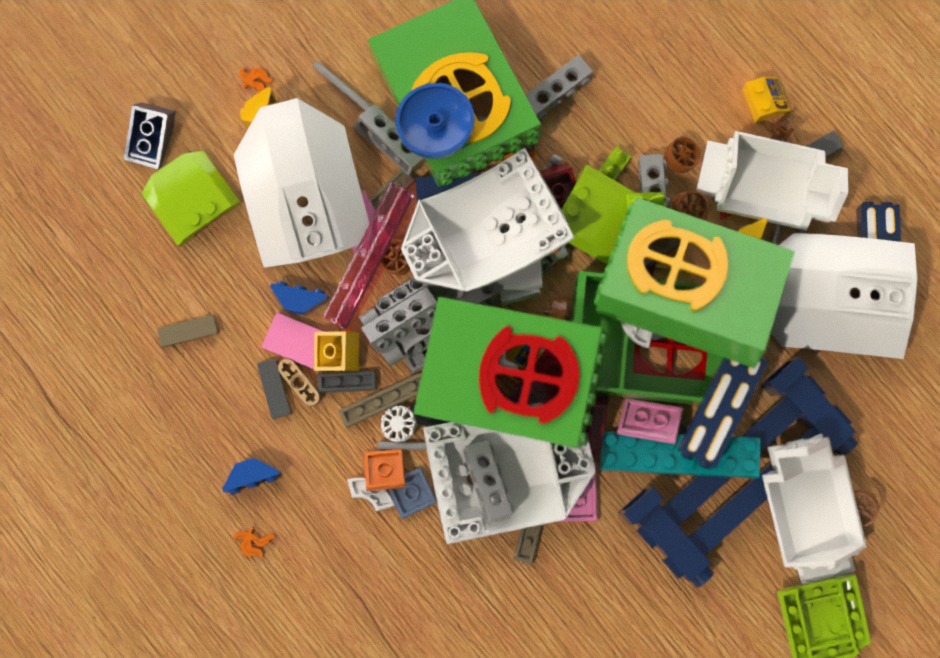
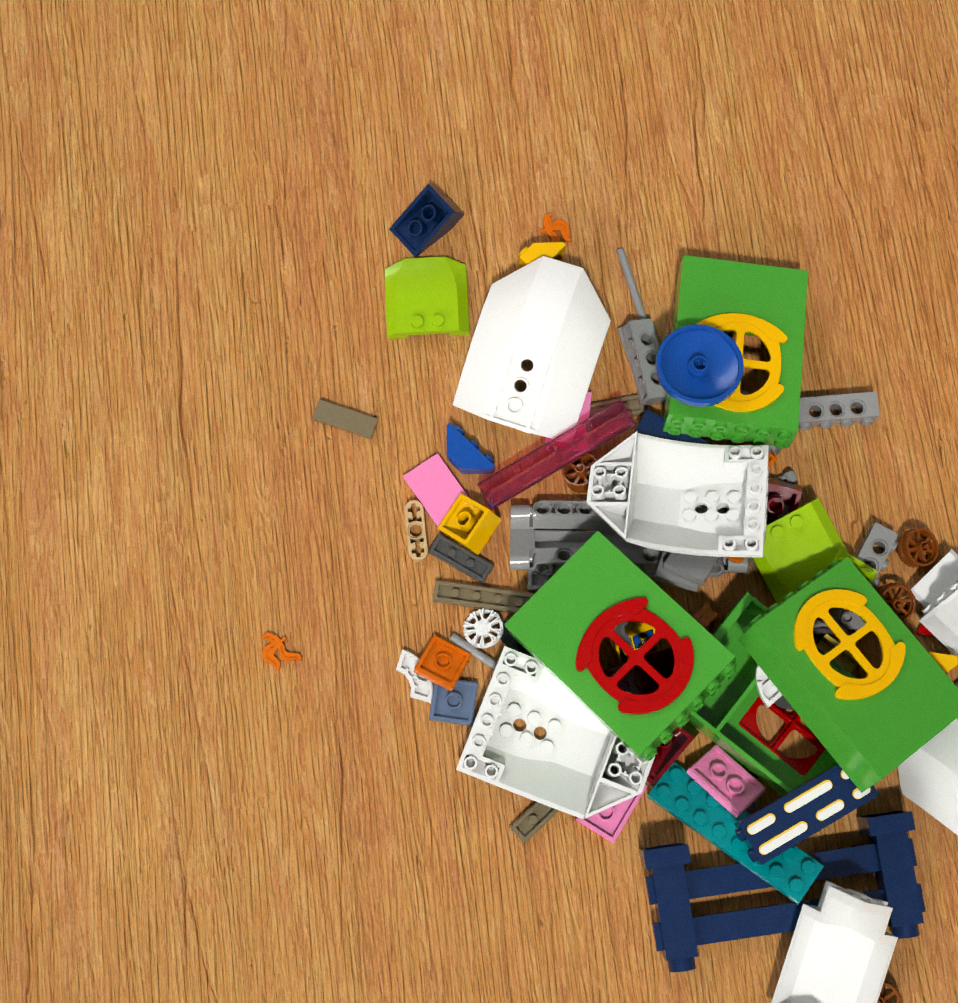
camera: 30 degrees right, 5 degrees down
blue slope [222,458,282,495] -> none
dark grey tile [257,359,291,419] -> none
light grey brick [361,287,437,353] -> none
light grey brick [463,440,513,525] -> none
lime tile [599,146,632,181] -> none

